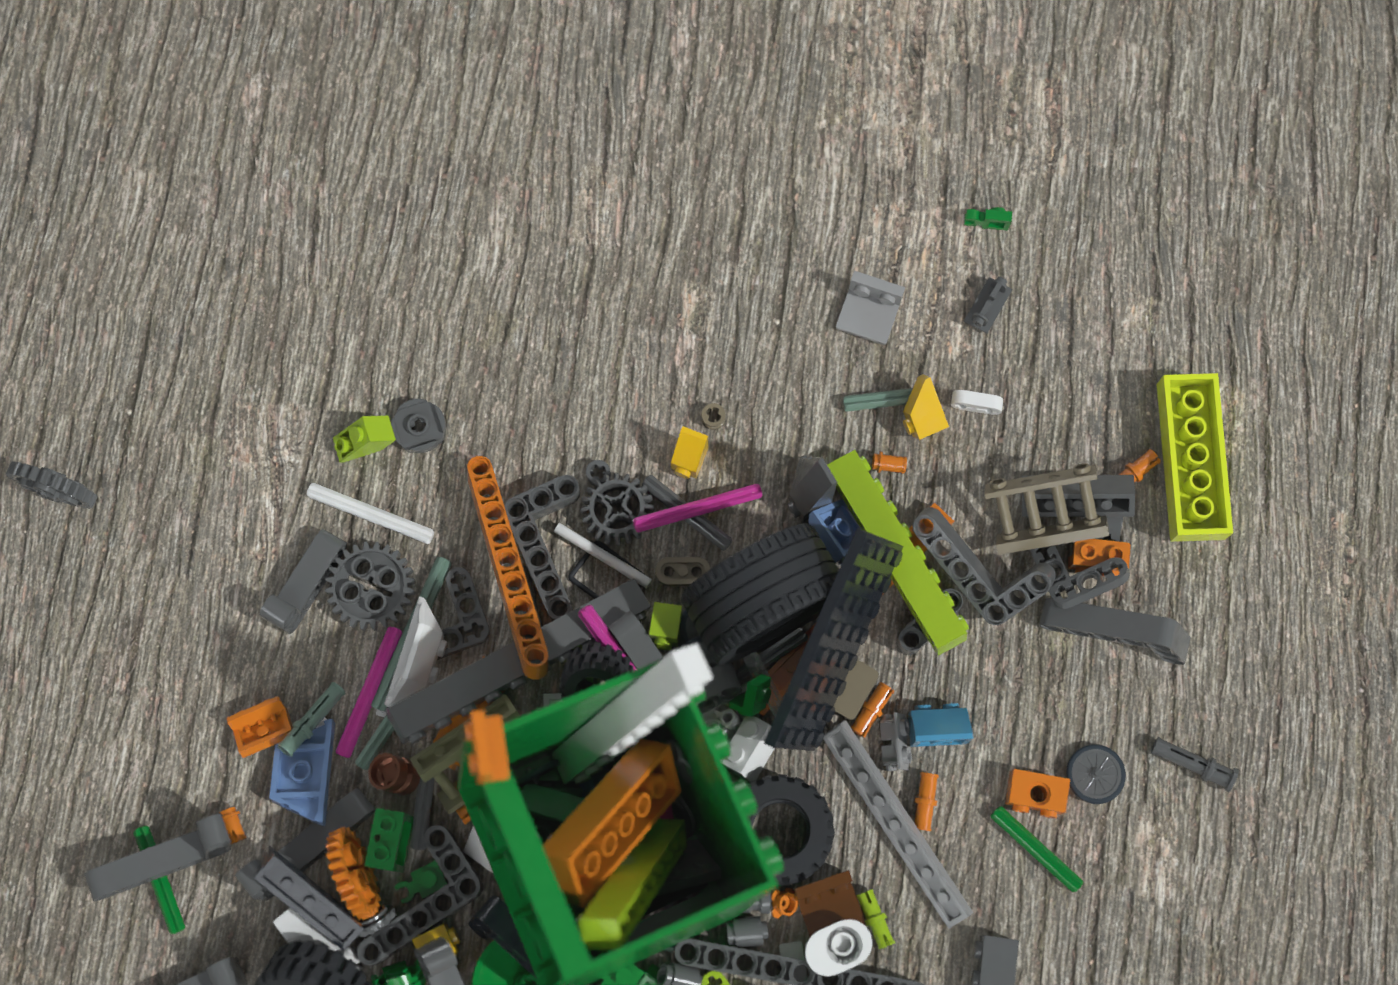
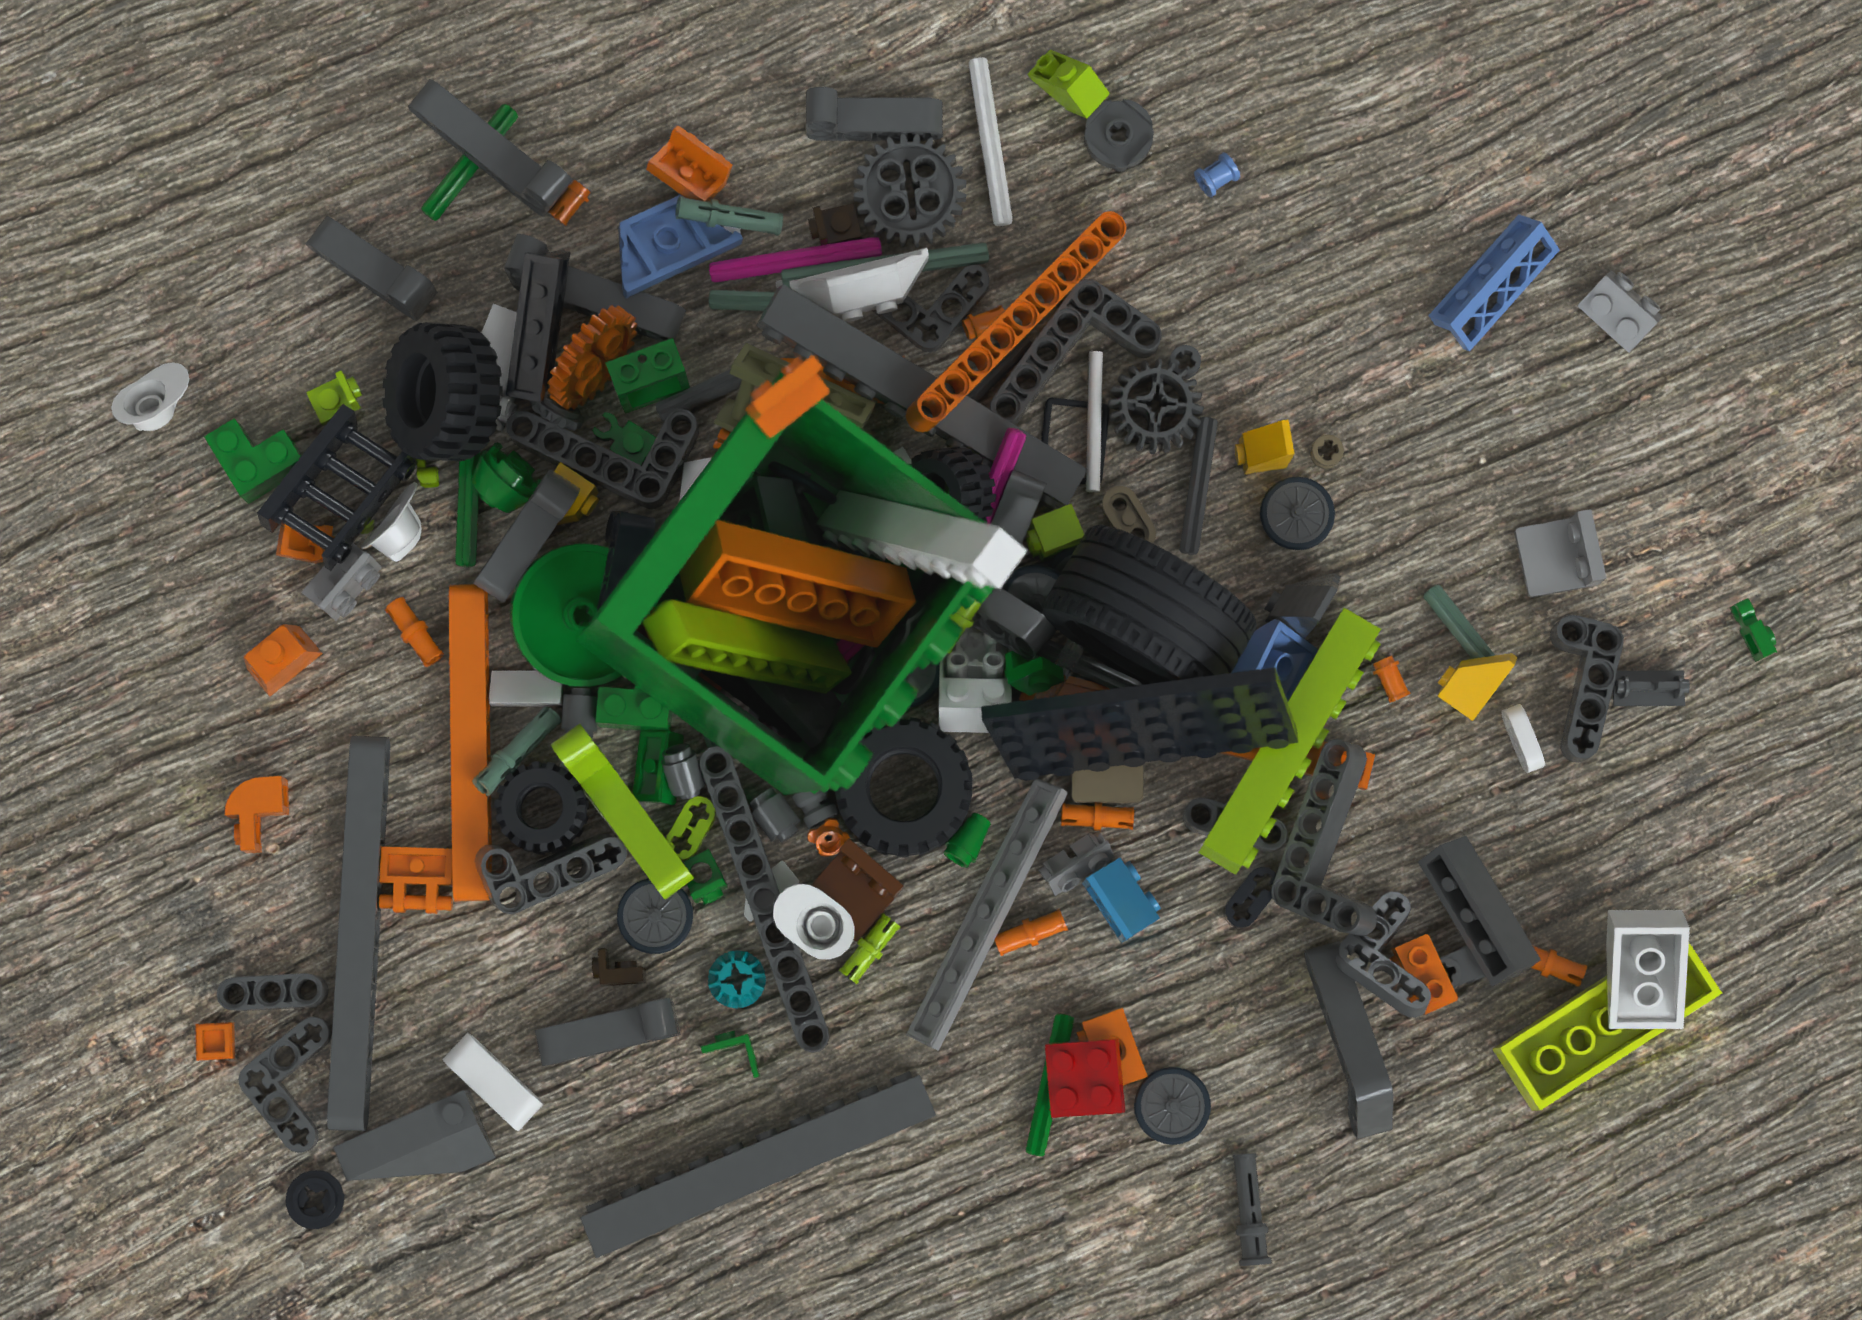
camera: 55 degrees right, 5 degrees up
copper wheel [368,753,421,796] -> none
dark pink axle [633,484,762,533] -> none
dark tan fence [985,463,1109,555] -> none
none -> dark brown bracket [808,203,862,245]
none -> green cone [943,812,991,868]
none -> orange pin [962,305,1004,340]
none -> red plate [1045,1038,1126,1118]
none -> medium blue bush [1194,152,1241,198]
none -> black beam [1224,867,1276,928]
none -> dark grey wheel [1260,476,1335,550]
none -> medium blue fence [1428,214,1560,352]
none -> dark grey beam [1550,615,1624,763]
none -> light grey bracket [1577,271,1663,353]
none -> white slope [1606,910,1690,1029]

